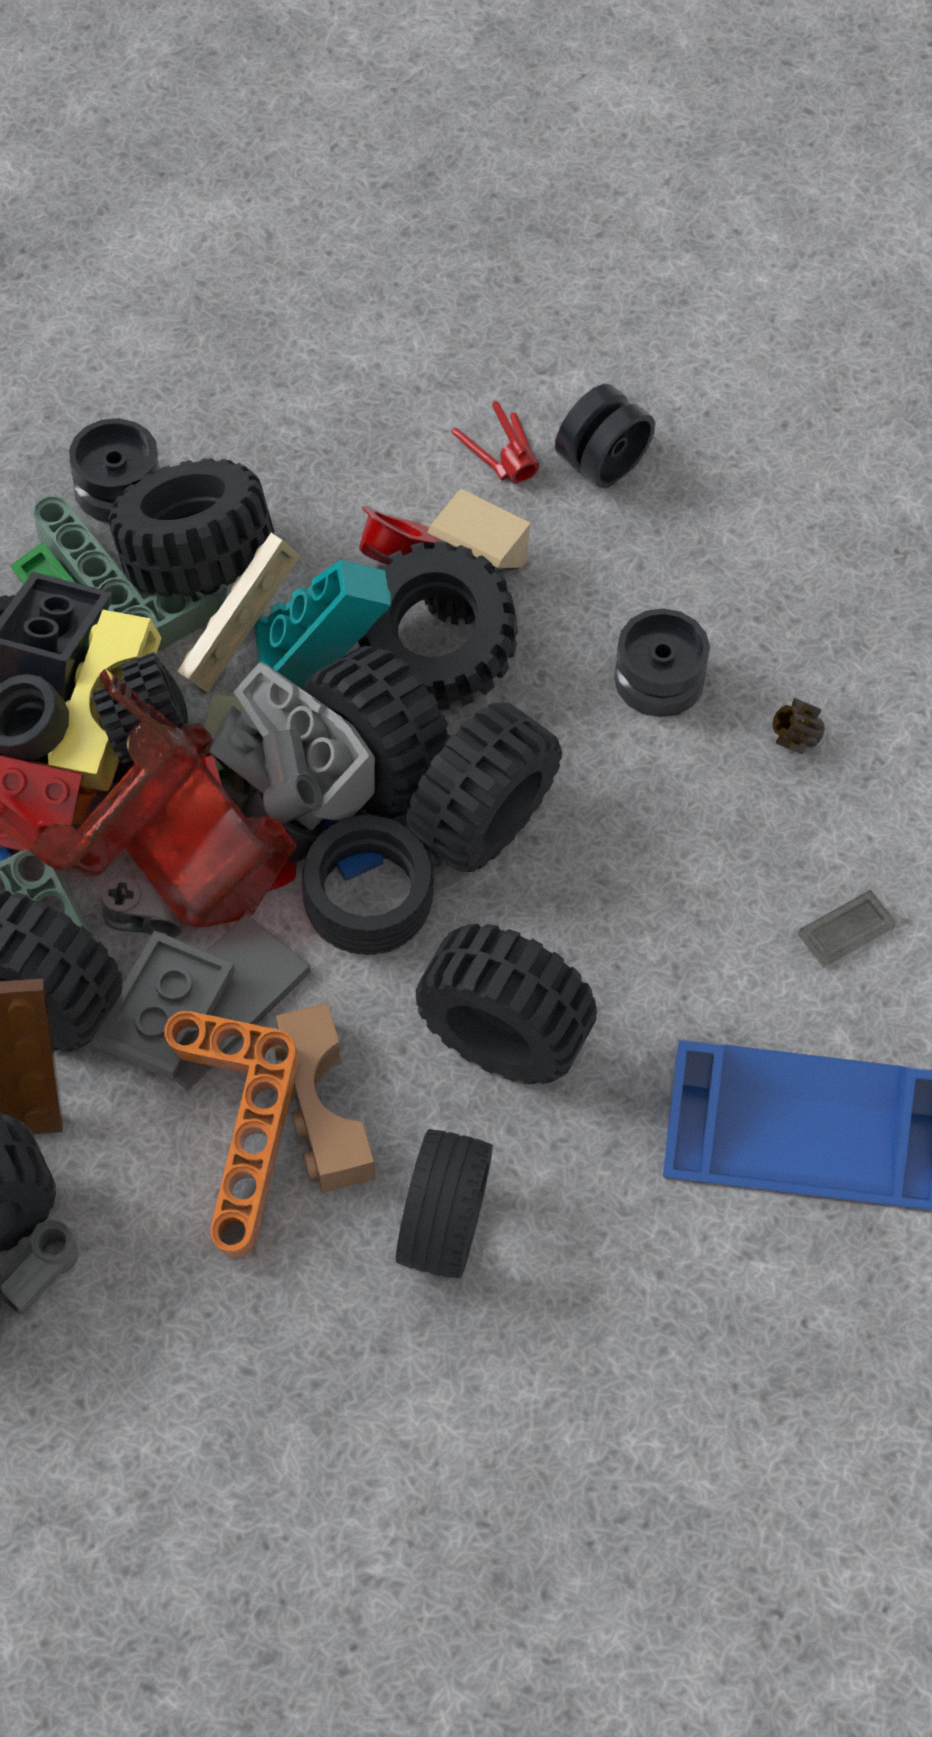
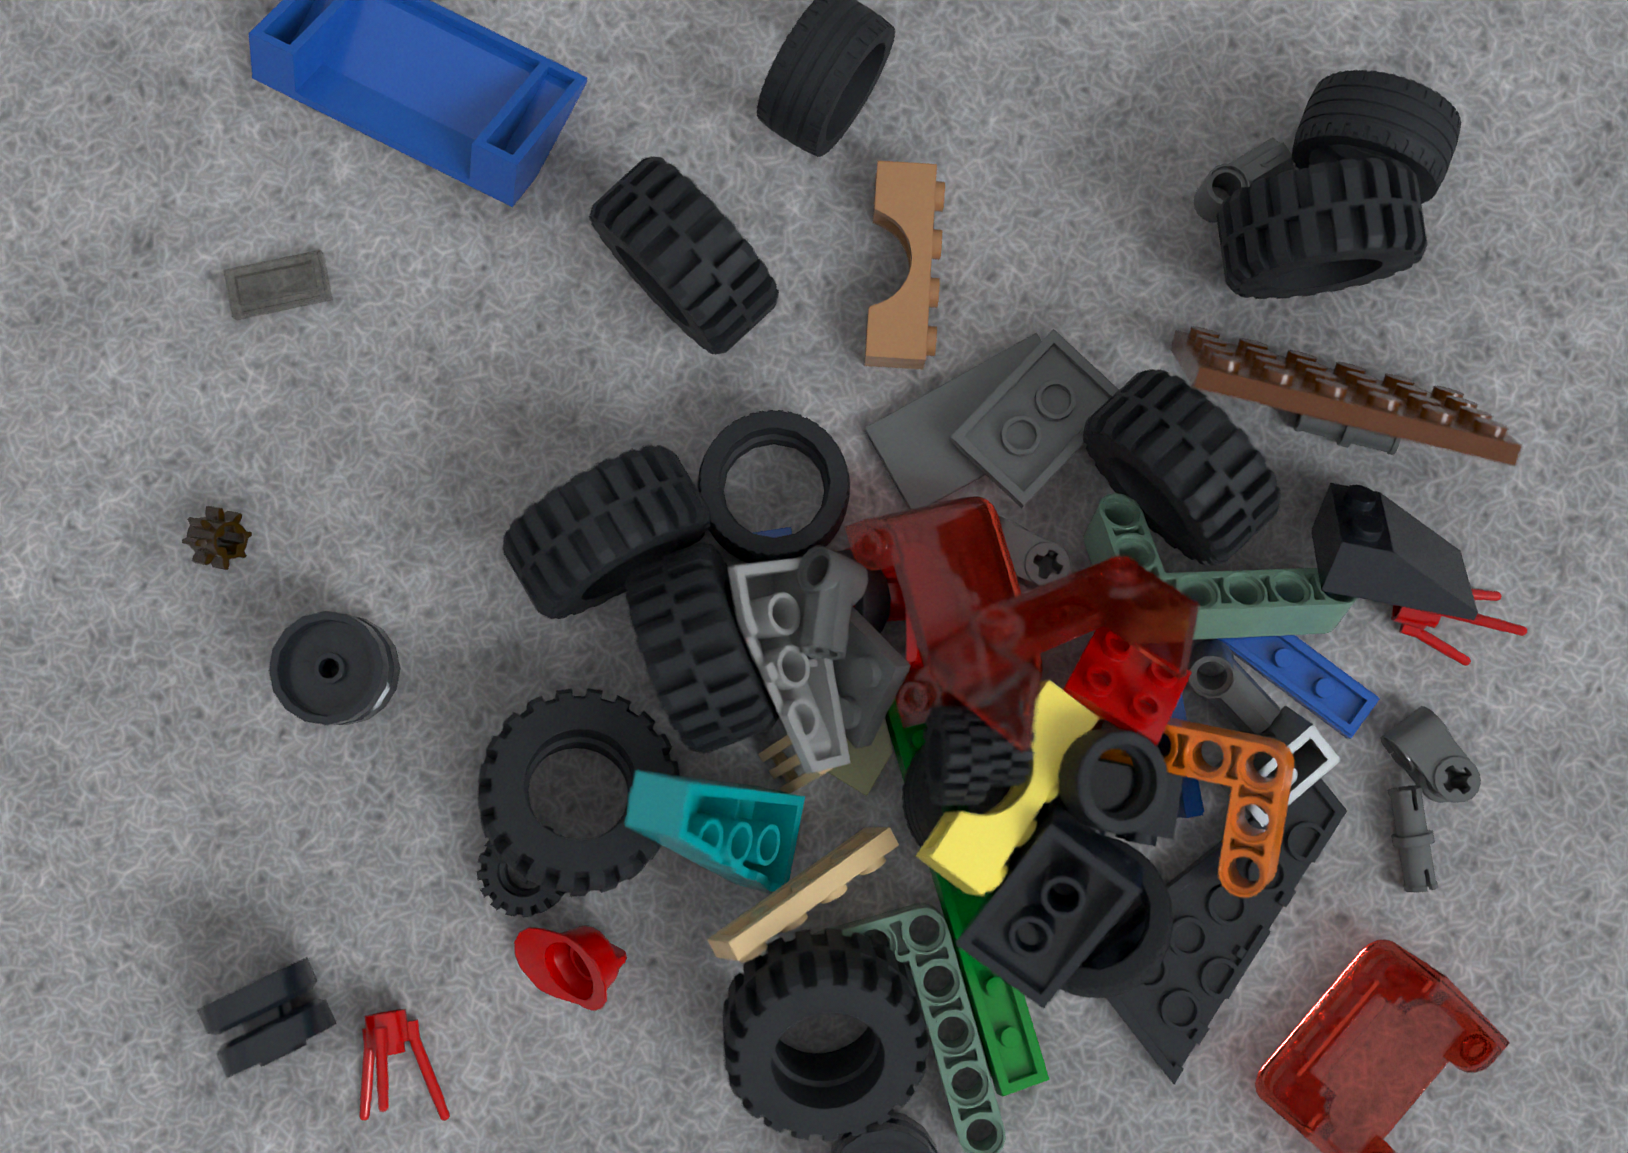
camera: 160 degrees left, 25 degrees up
orange beam [165,1011,299,1258] -> none
tan slope [427,488,531,568] -> none

